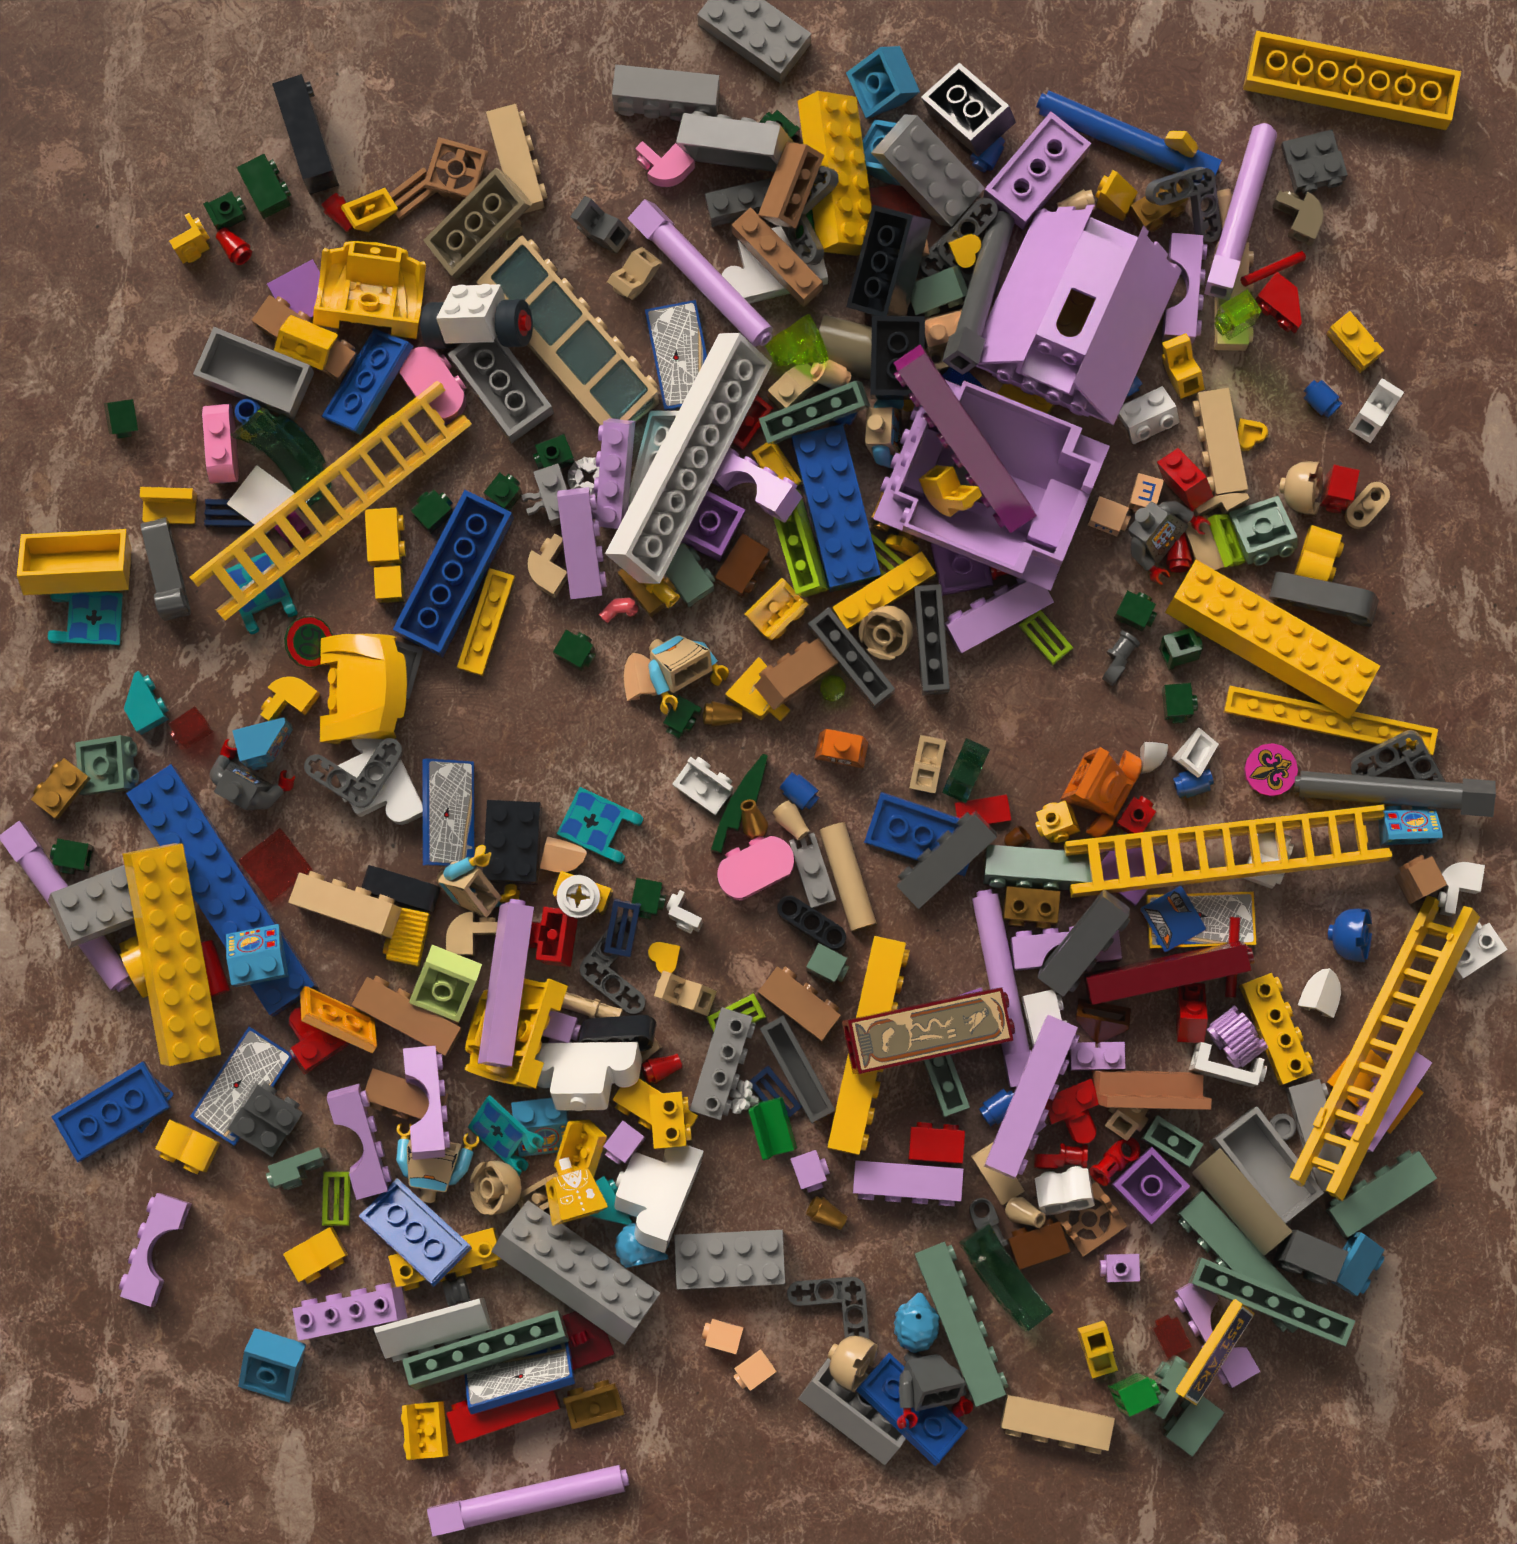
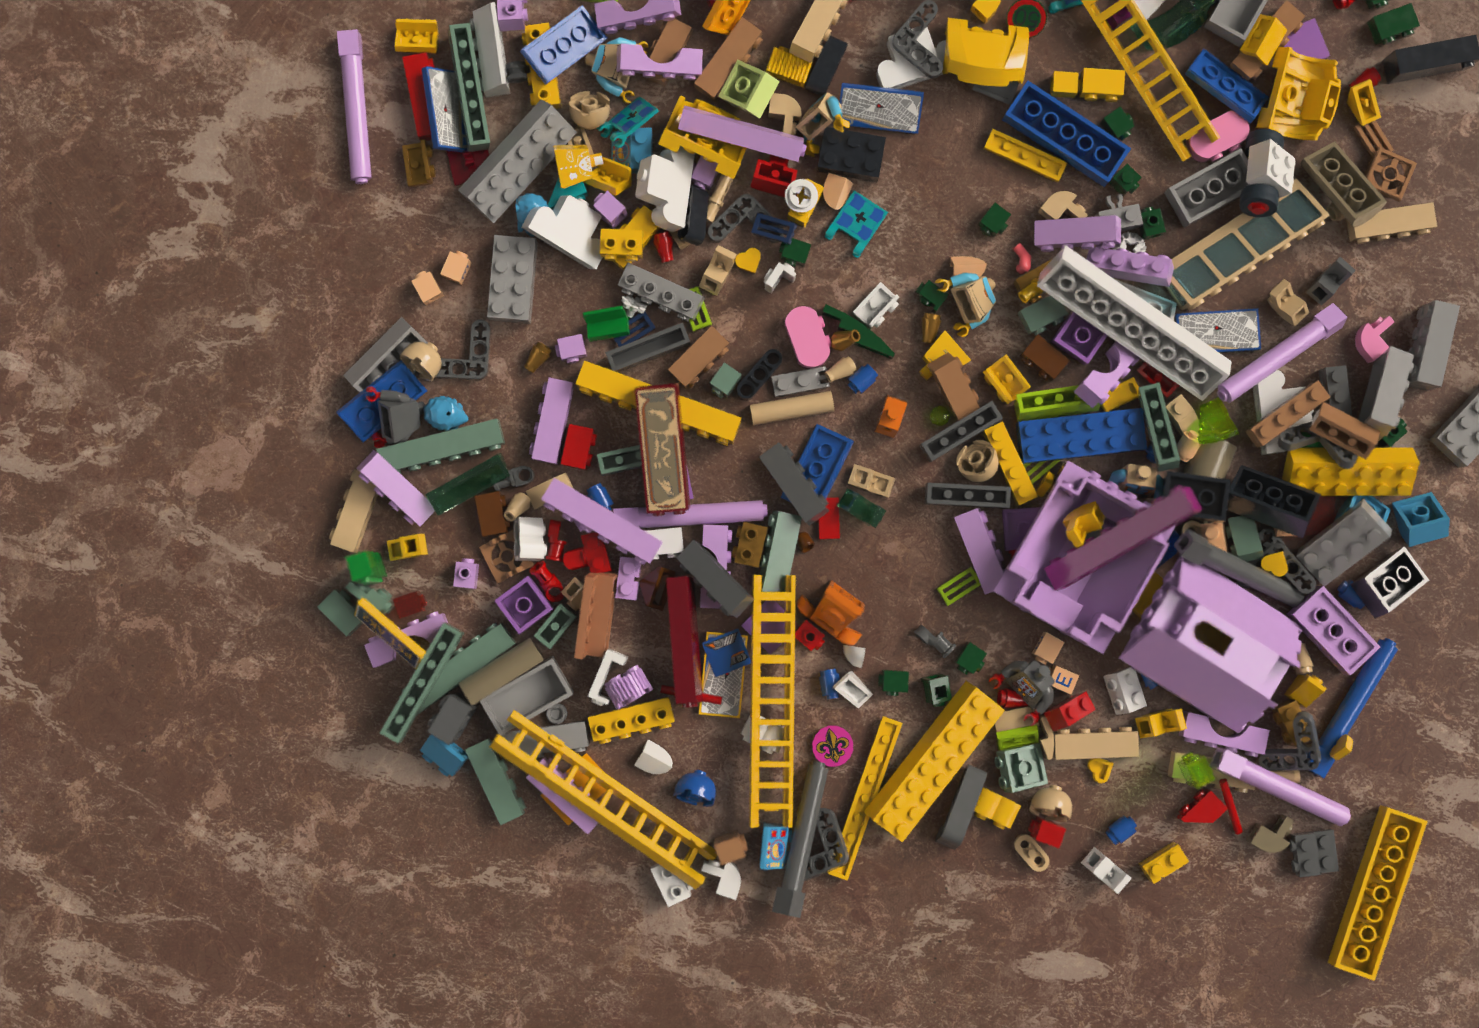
camera: 90 degrees right, 5 degrees up
yellow brick [1036,800,1080,843] -> none
red slope [1176,983,1208,1043] -> none
none -> lavender brick [356,450,437,526]

